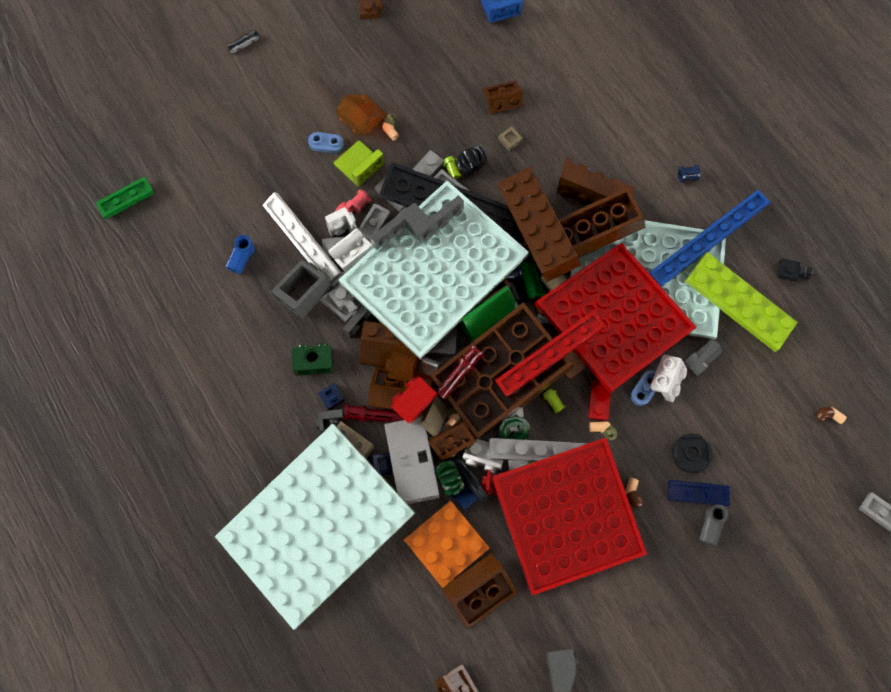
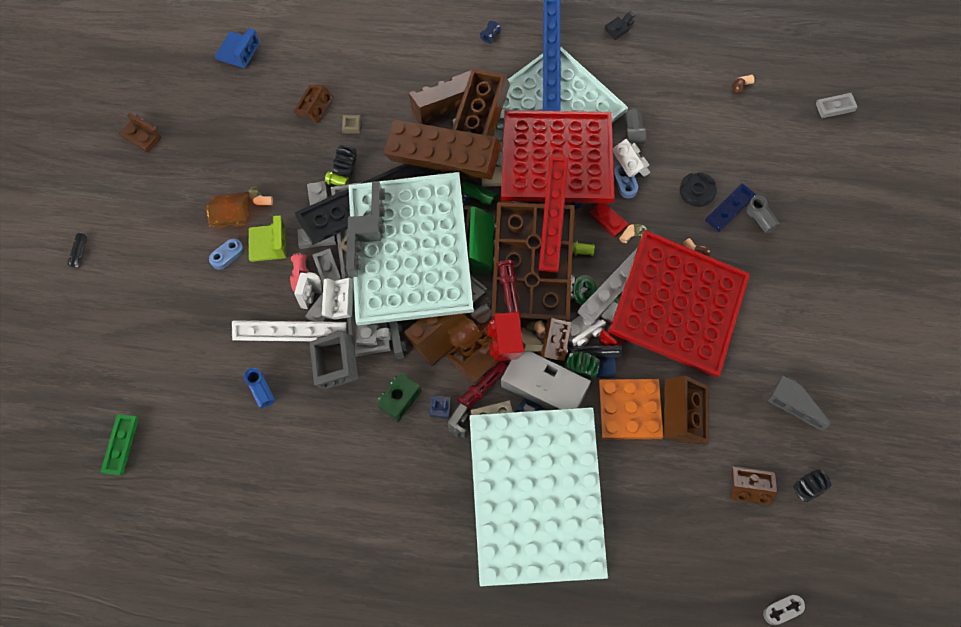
camera: 45 degrees left, 5 degrees down
lime plate [685,252,798,352] -> none

